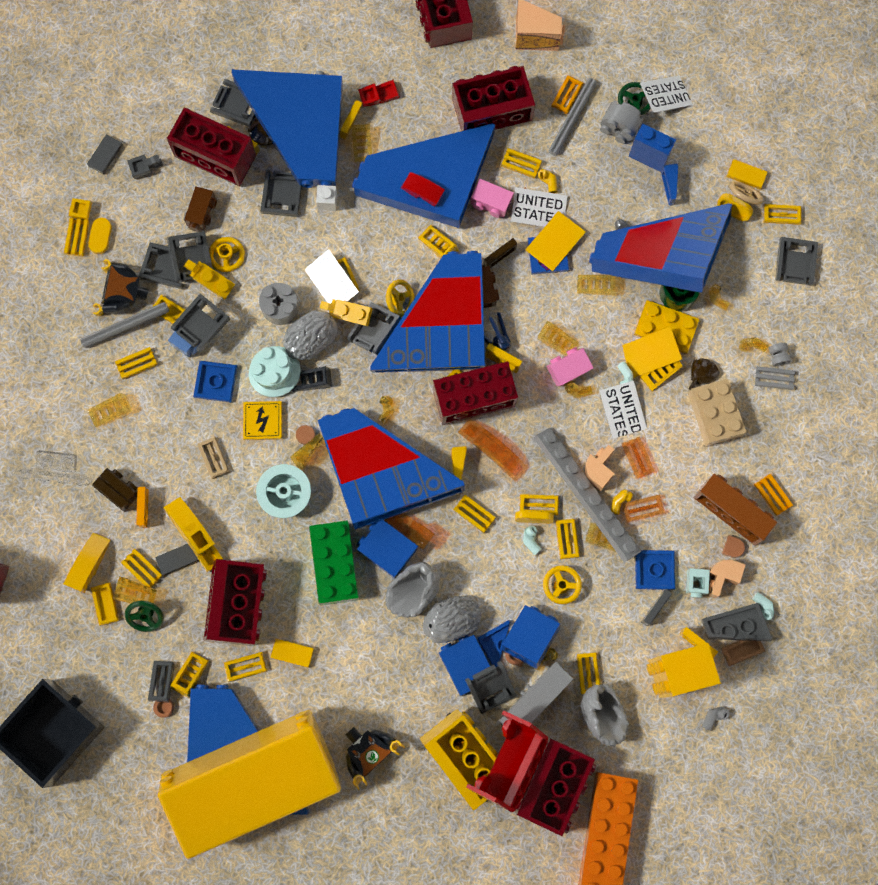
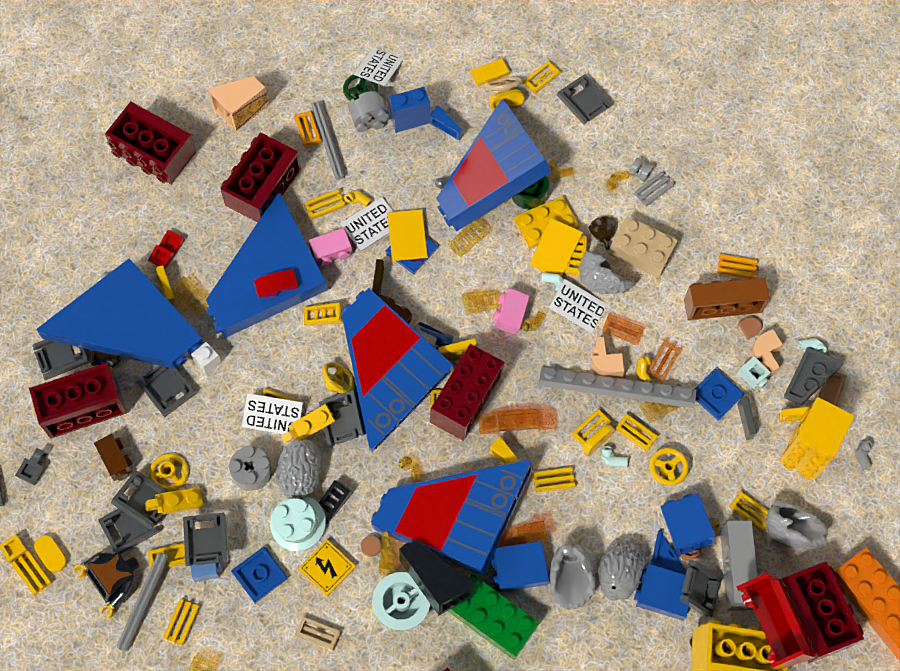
camera: 45 degrees left, 10 degrees down
none -> black slope [399,540,475,616]
none -> light grey hair [579,251,634,294]

